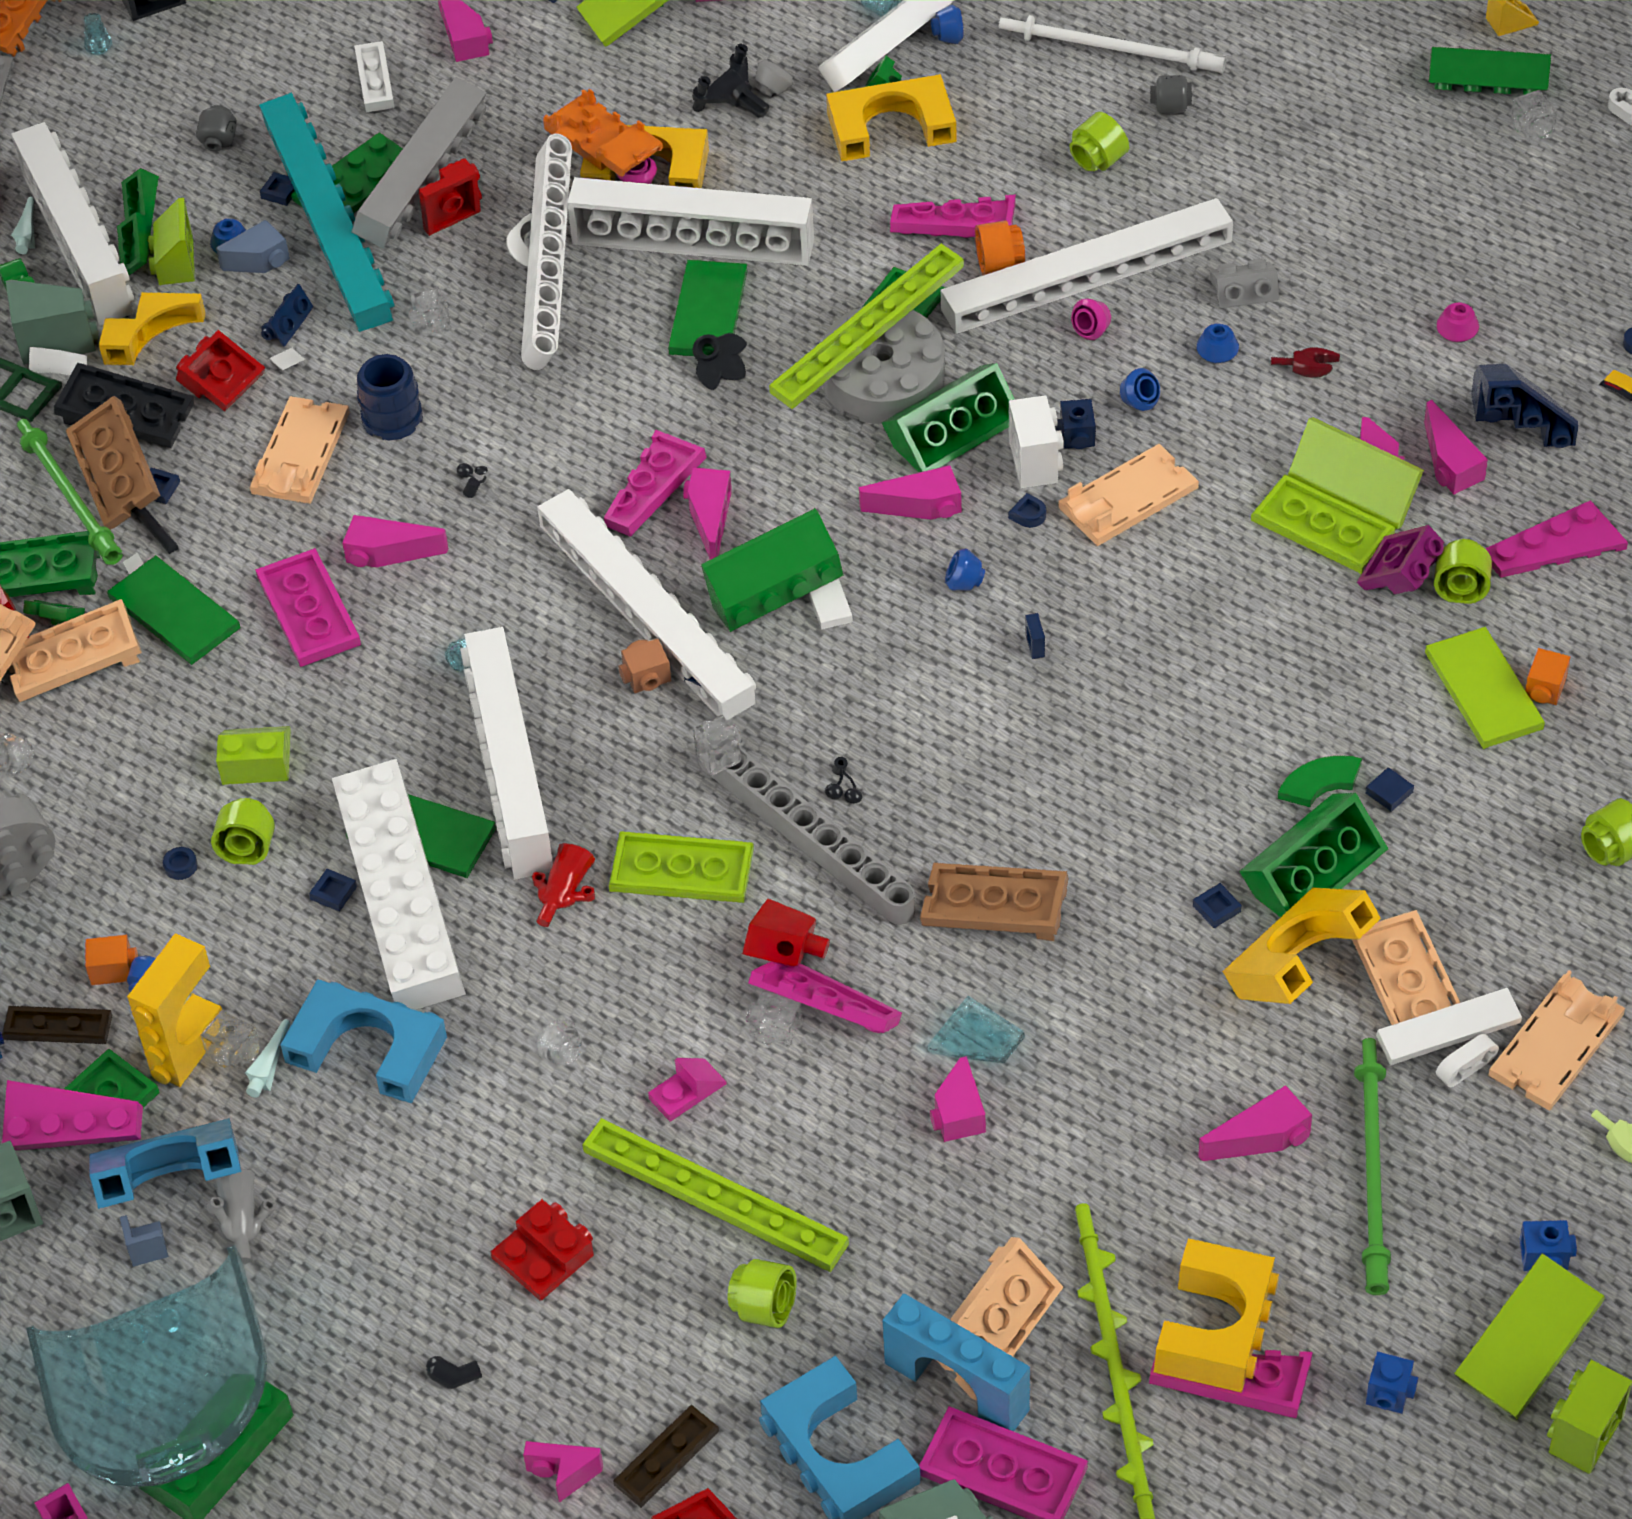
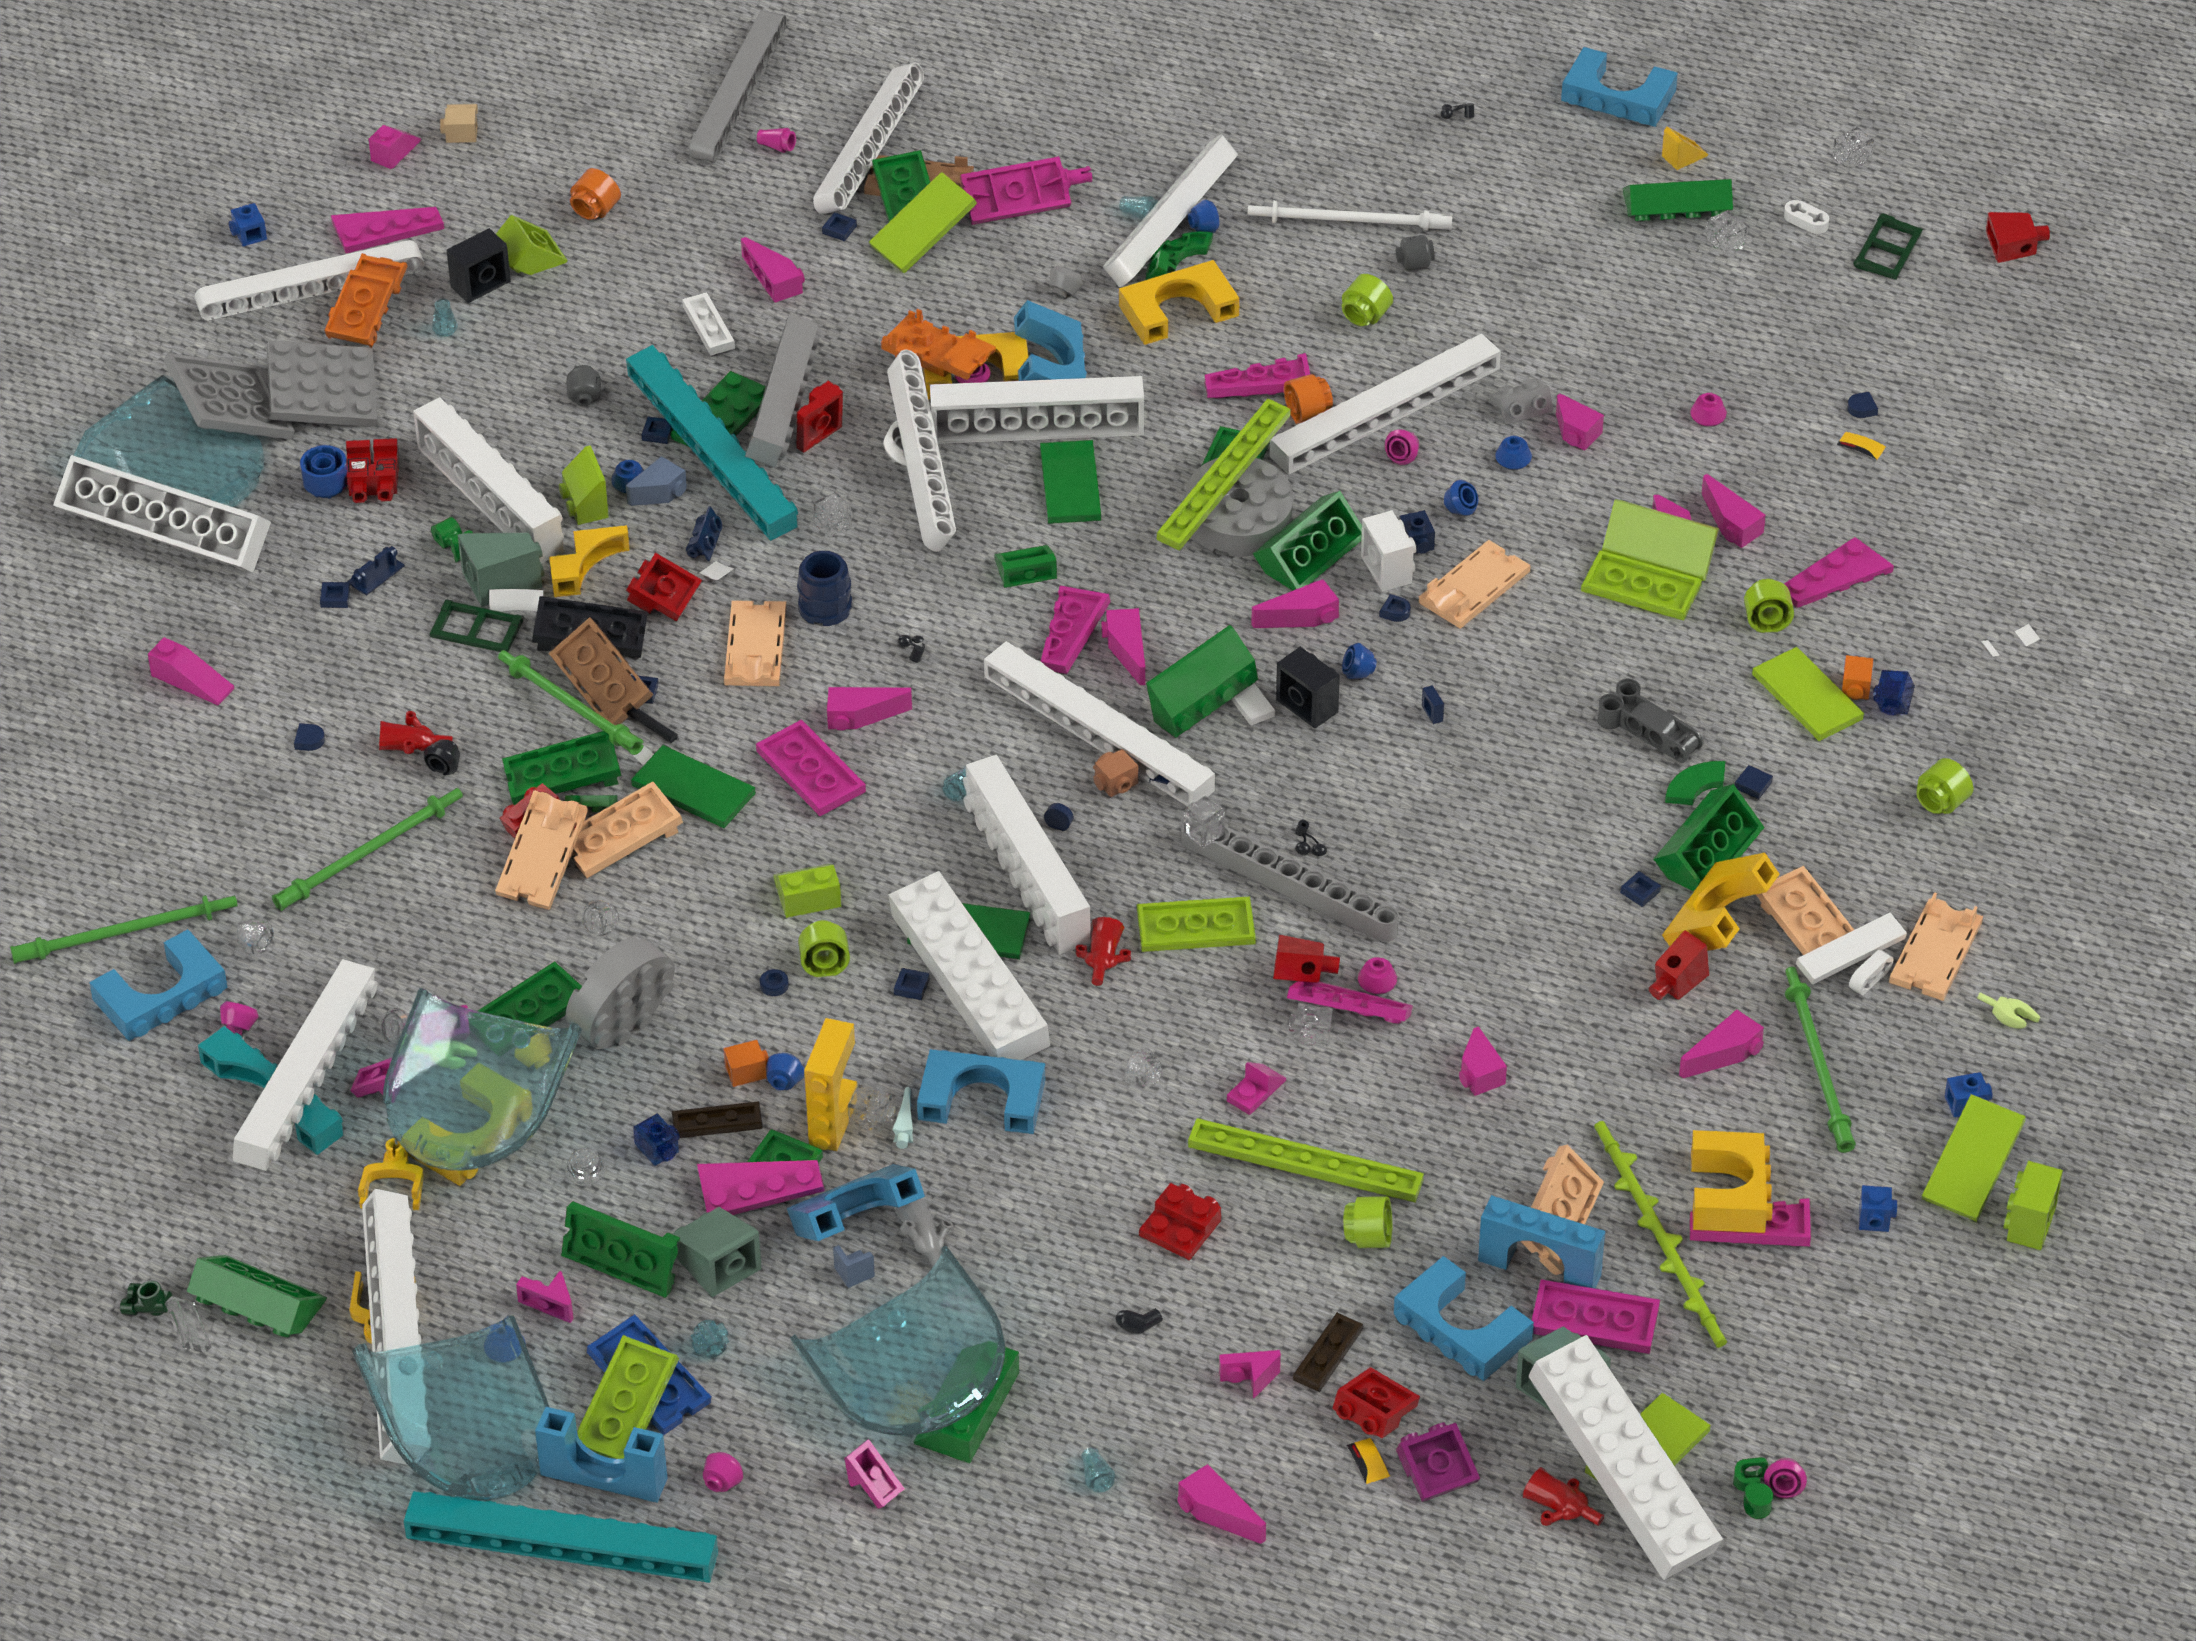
camera: 15 degrees left, 5 degrees down
light aqua piece [11,197,35,254] -> none
green slope [117,168,159,276] -> none
black axle [692,43,770,118] -> none
black plate [693,333,747,390] -> none
medium nougat piece [920,863,1069,941] -> none
clear light blue wing [927,996,1025,1064] -> none
dark red hand [1271,347,1340,378] -> none
magenta plate [1357,525,1445,595] -> none
dark blue brick [1471,364,1579,448] -> none
none -> green tile [994,545,1057,588]
none -> dark azure arch [1014,300,1087,381]
none -> dark blue tile [1044,803,1074,831]
none -> green tile [1151,231,1213,267]
none -> black brick [1276,646,1340,729]
none -> dark pink cone [1358,957,1397,994]
none -> dark pink slope [1556,393,1604,451]
none -> dark grey piece [1597,678,1704,763]
none -> red torso [1648,930,1709,1000]
none -> clear blue brick [1873,670,1915,715]

